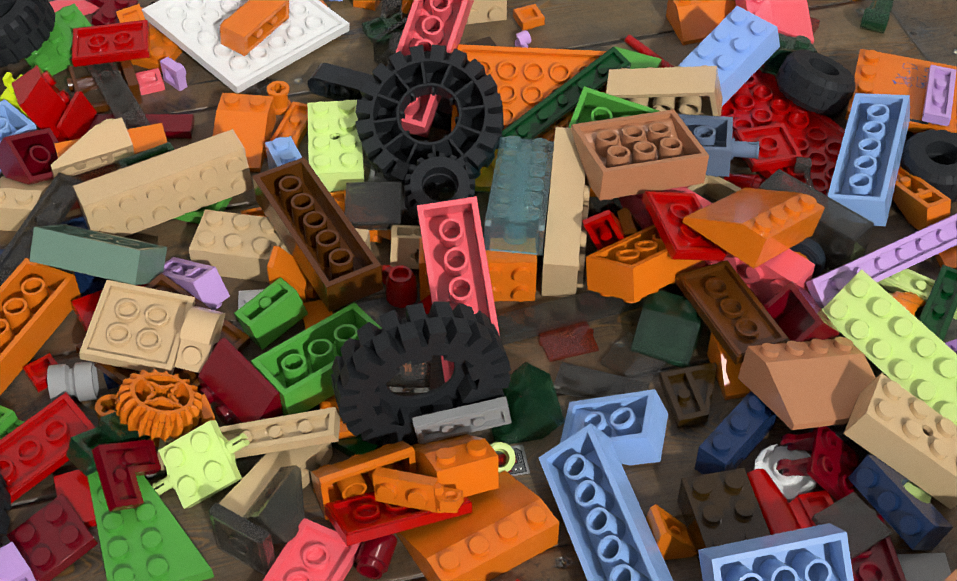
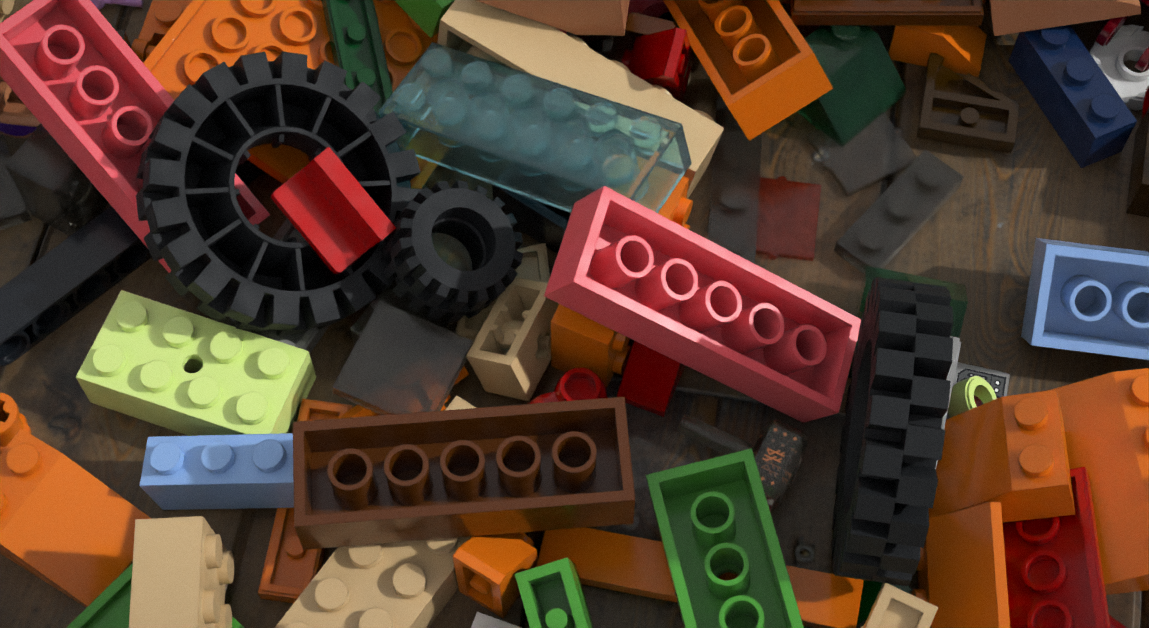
camera: 65 degrees left, 15 degrees up
orange tile [264,101,308,158] -> none
orange hinge [372,467,464,513] -> none
light blue slope [560,389,668,465] -> none
none -> red panel [271,147,396,274]

